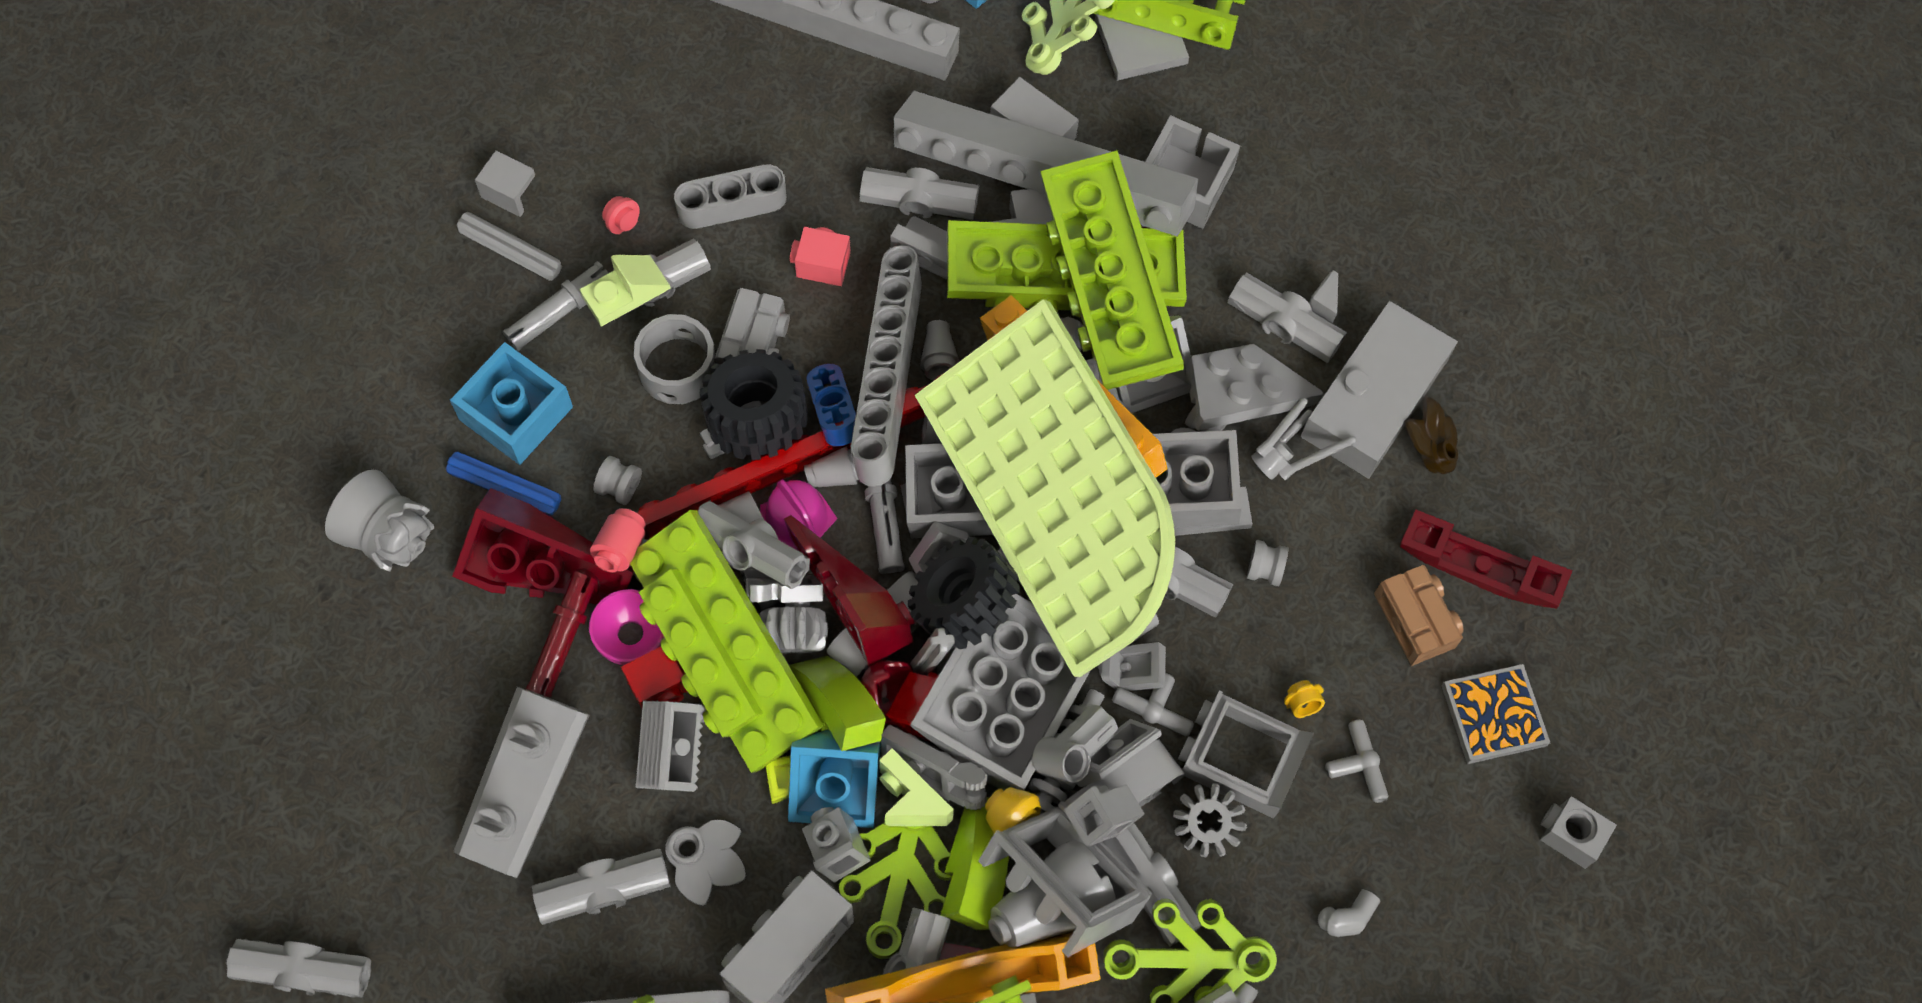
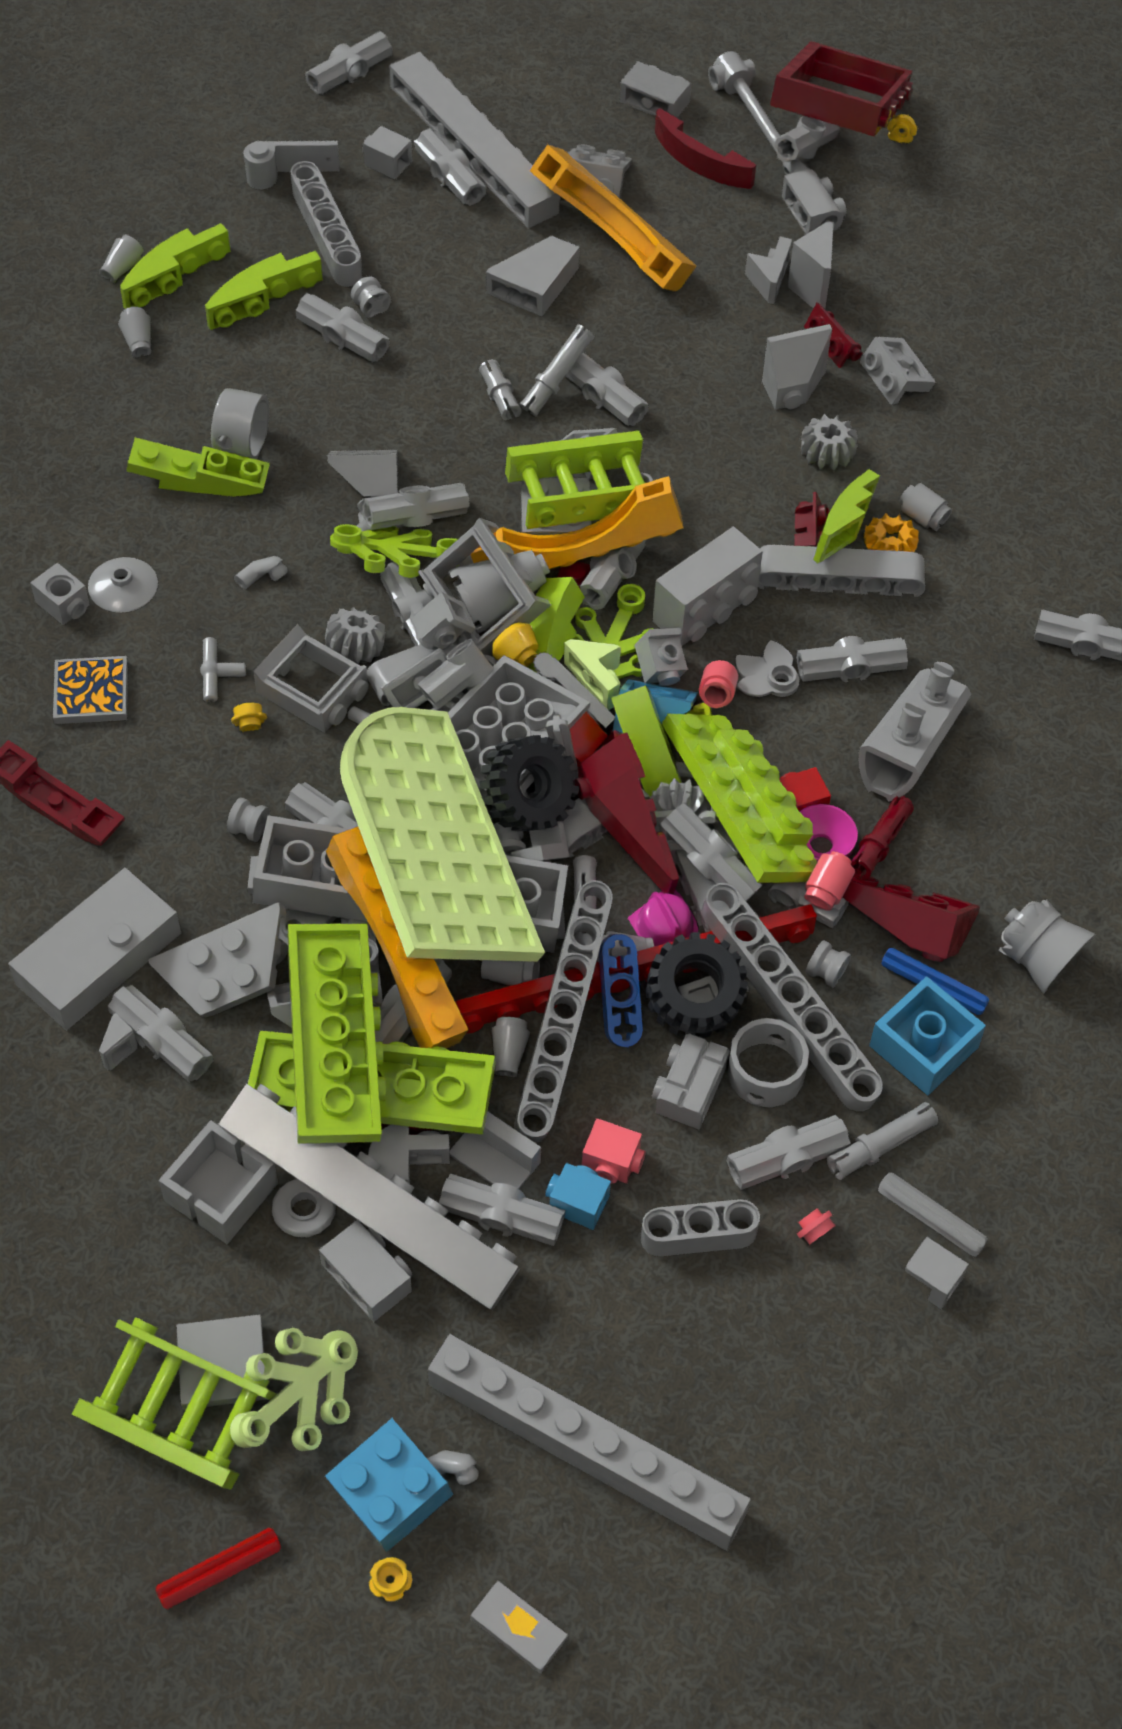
camera: 170 degrees left, 10 degrees down
yellowish green slope [579,255,671,327] -> none
light grey brick [636,701,704,792] -> none
light grey plant [1251,398,1357,480] -> none
medium nougat brick [1374,565,1463,666] -> none
dark brown plate [1405,396,1458,474] -> none
none -> light grey dish [88,557,158,612]
none -> dark azure brick [545,1163,611,1230]
none -> coral brick [699,660,738,708]
none -> light grey beam [701,883,883,1111]

